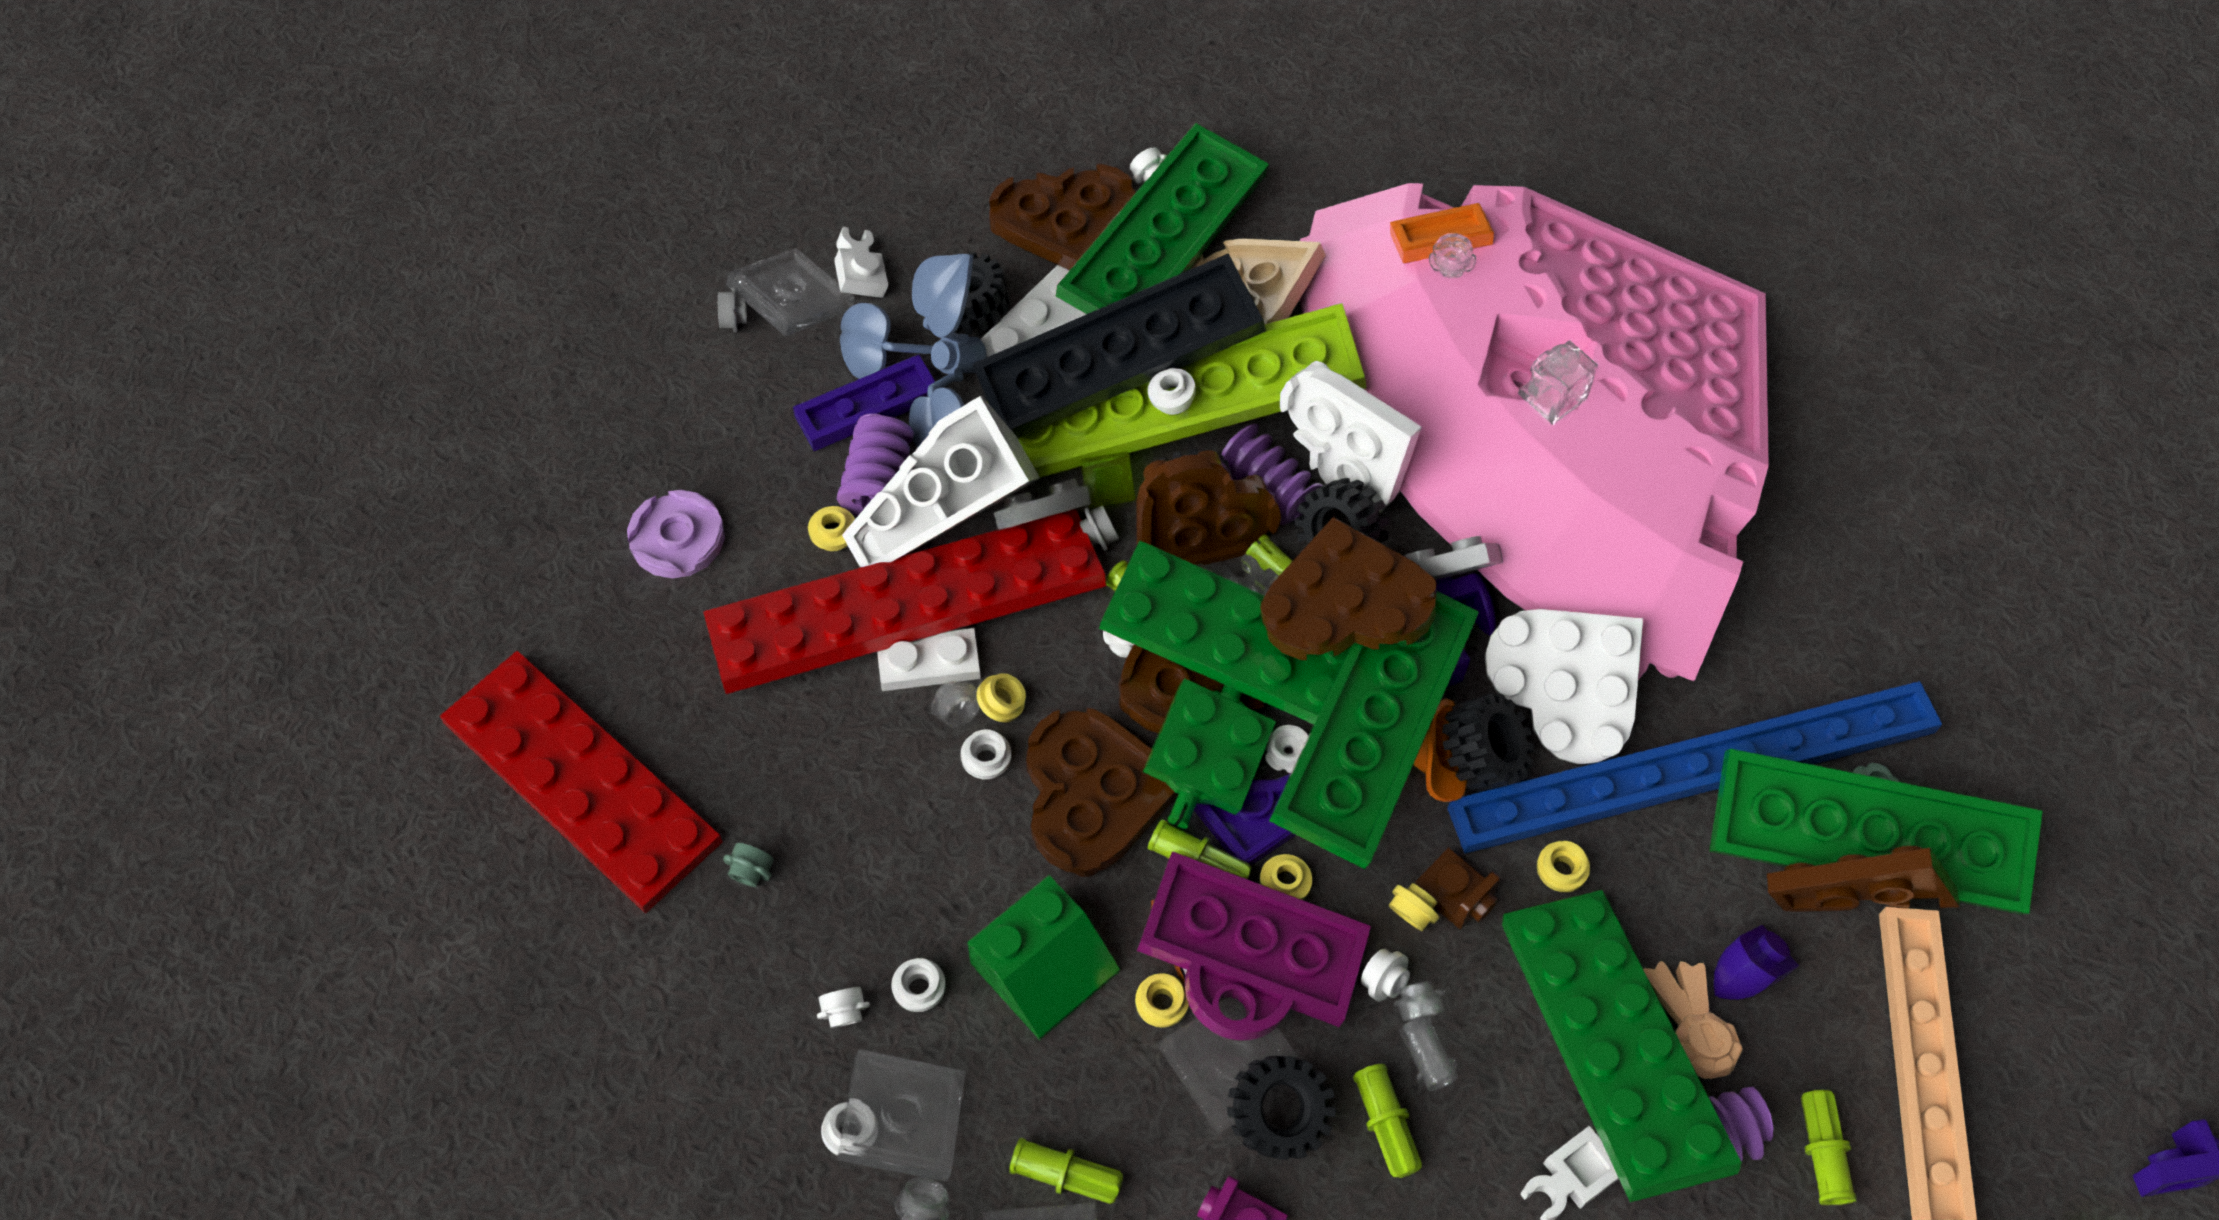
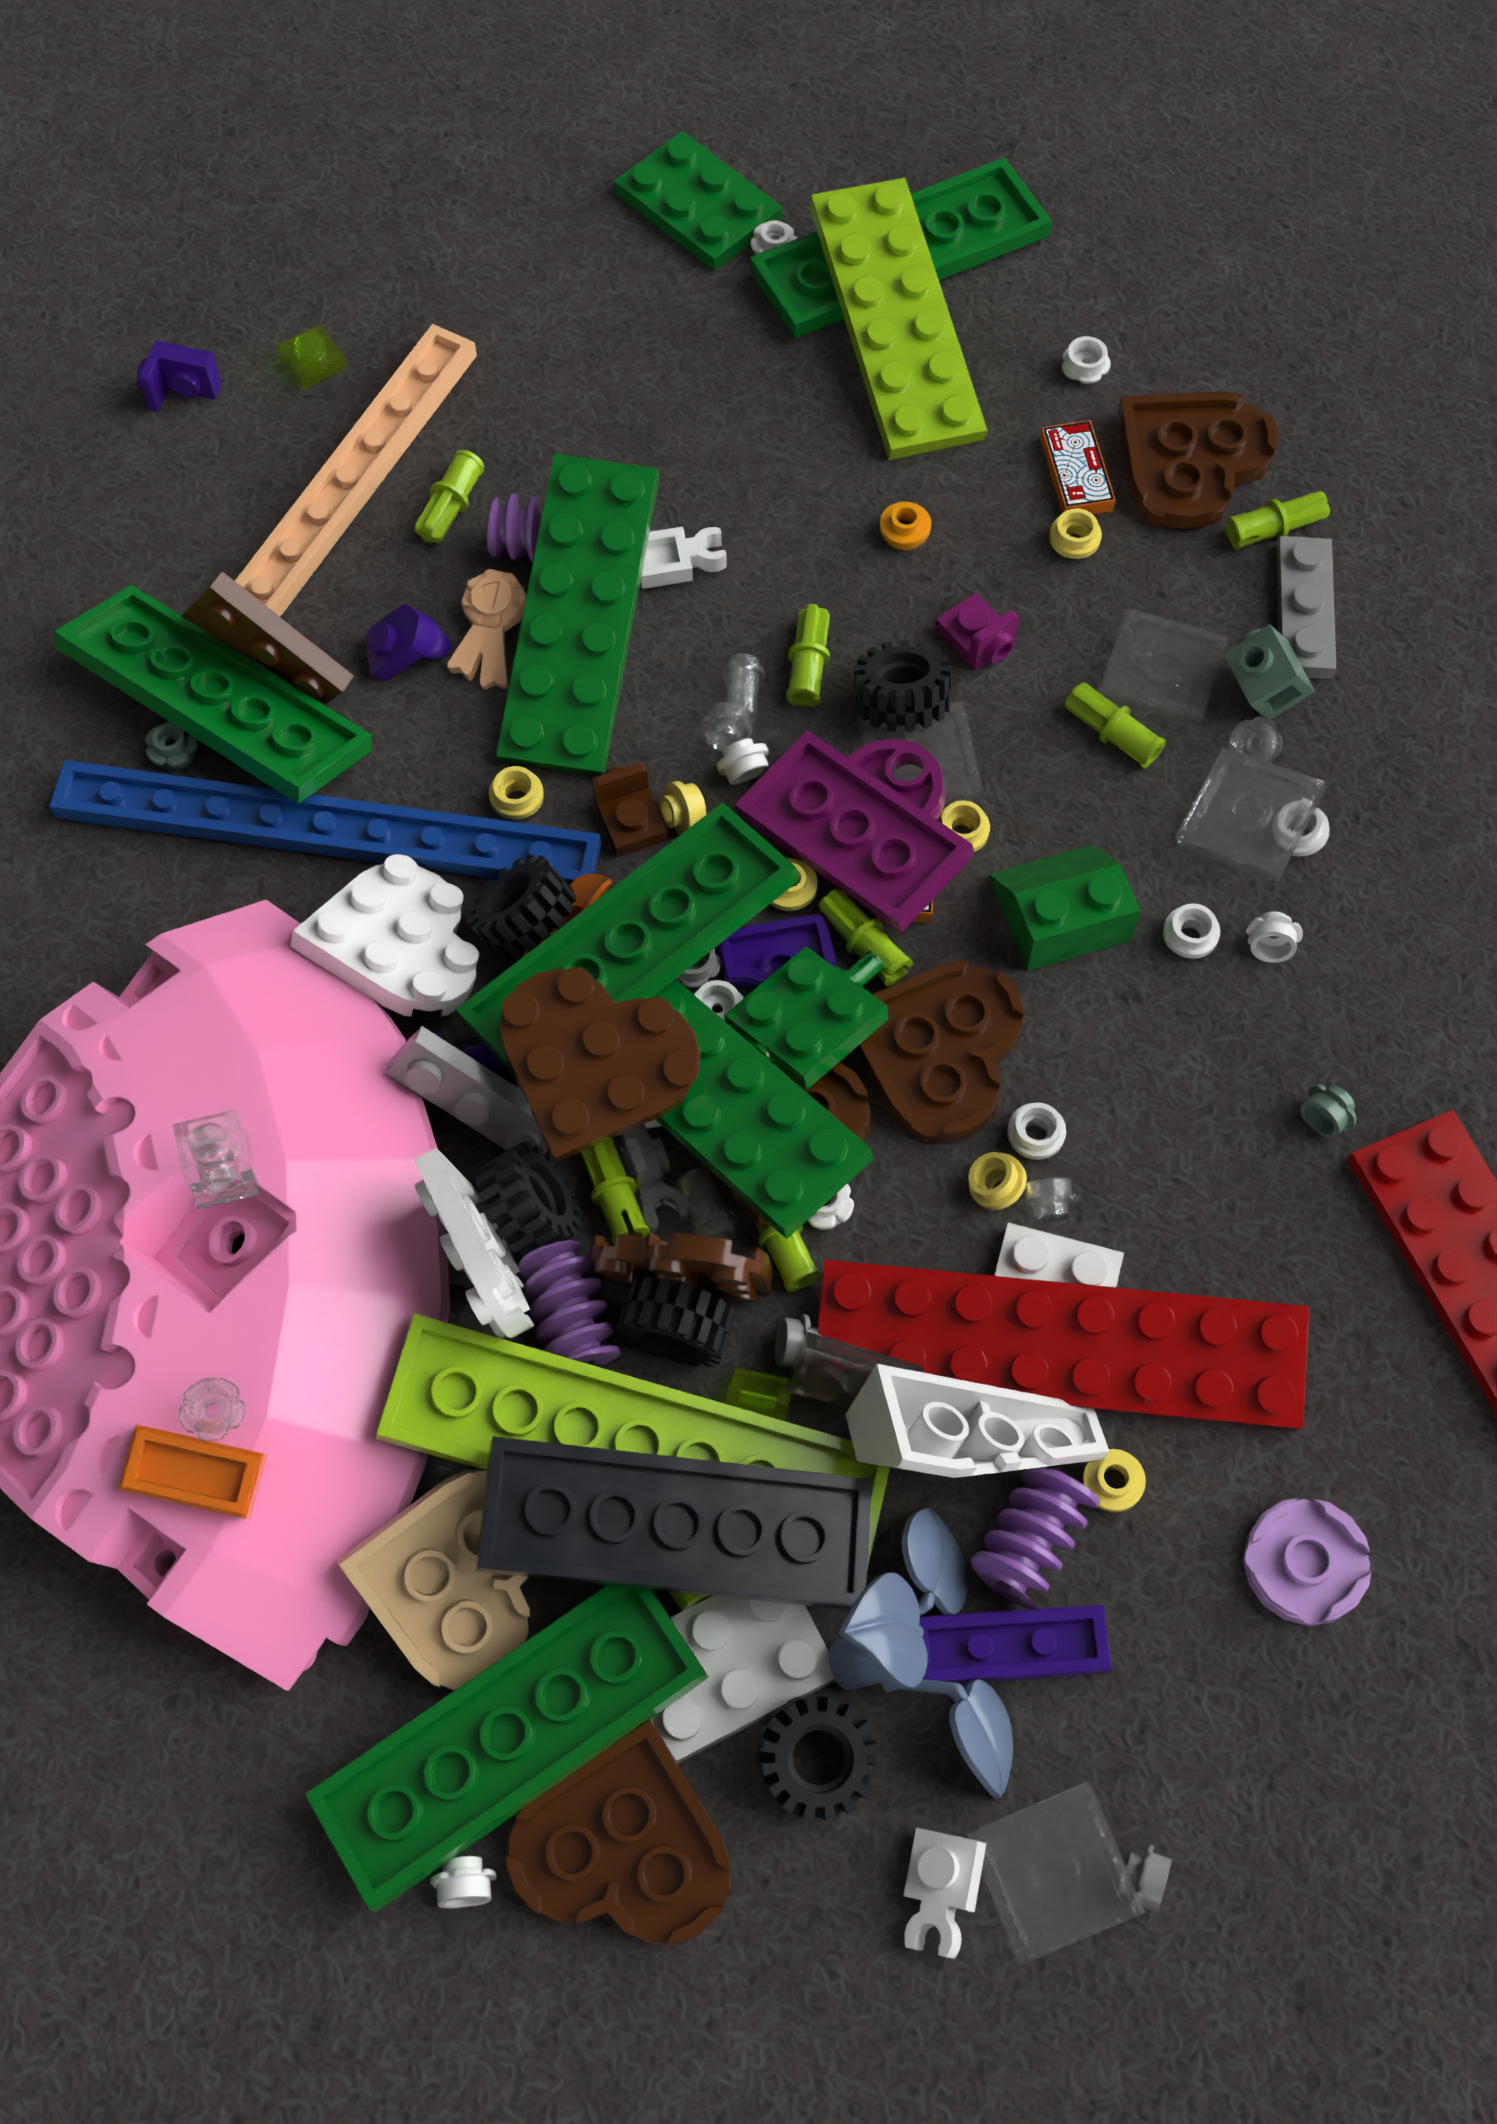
camera: 155 degrees left, 5 degrees up
white plate [1148,368,1196,415] -> none

